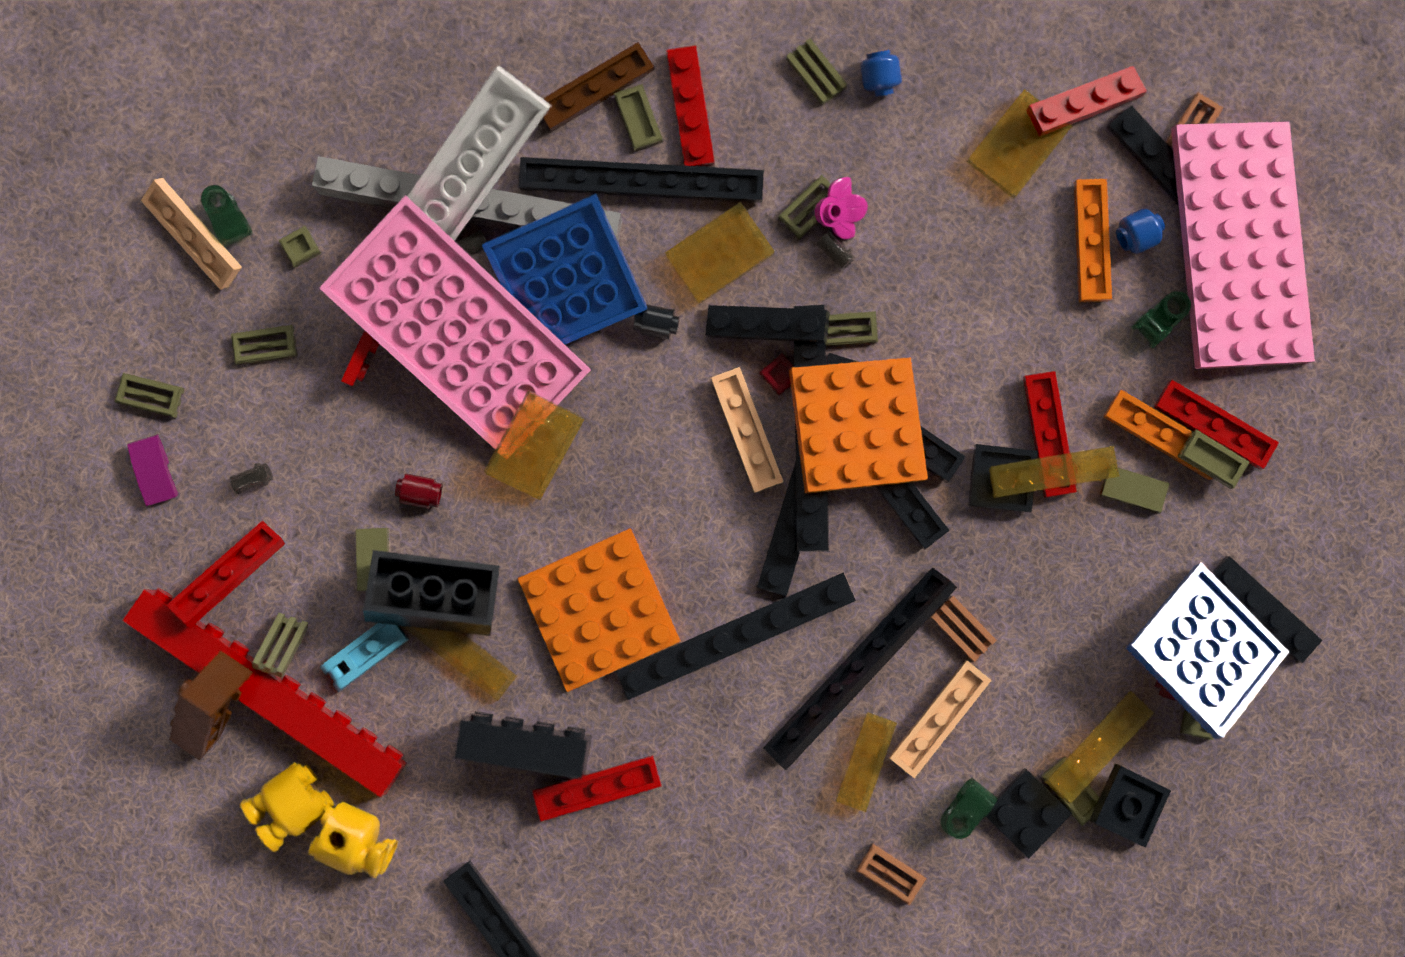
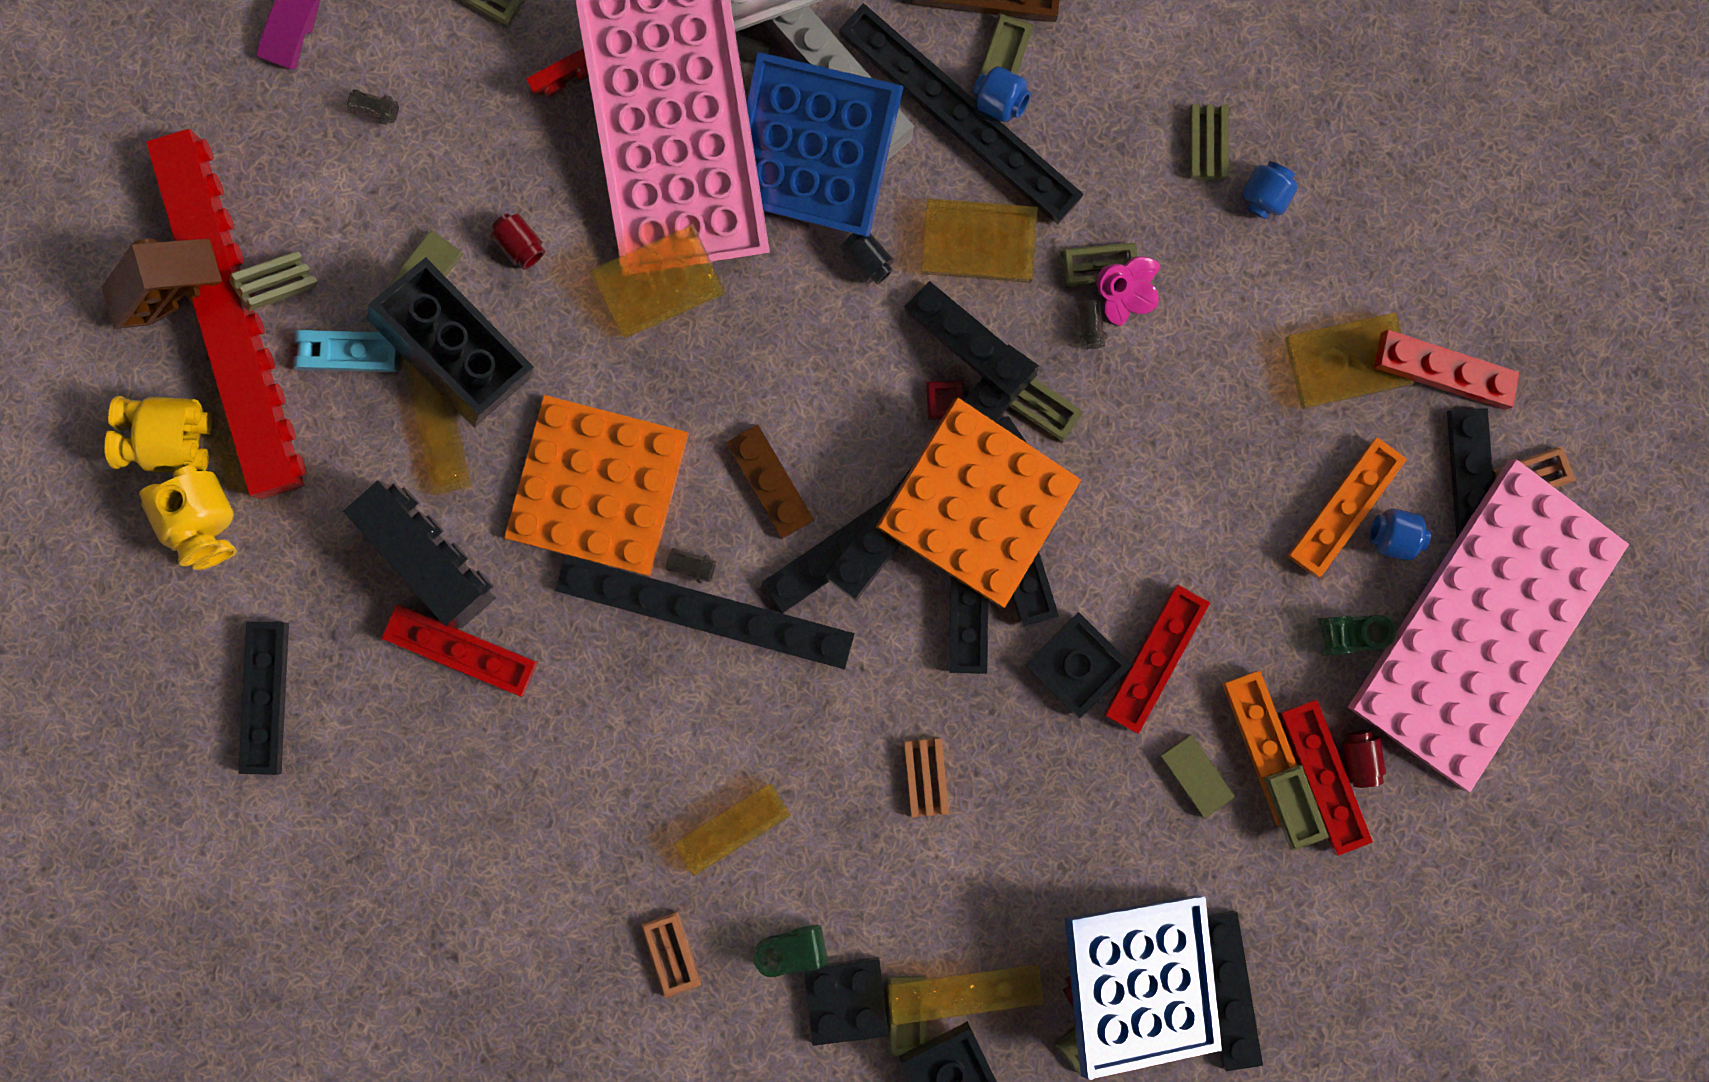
camera: 30 degrees right, 0 degrees up
red plate [166,521,285,629] -> none
red plate [666,45,715,167] -> none
light nougat plate [711,367,783,493] -> none
black plate [763,567,957,770] -> none
light nougat plate [888,660,992,778] -> none
clear yellow plate [989,446,1119,498] -> none
none -> clear smoke pin [666,547,716,584]
none -> reddish brown plate [726,424,814,540]
none -> blue head [973,66,1031,122]
none -> dark red brick [1342,730,1386,788]

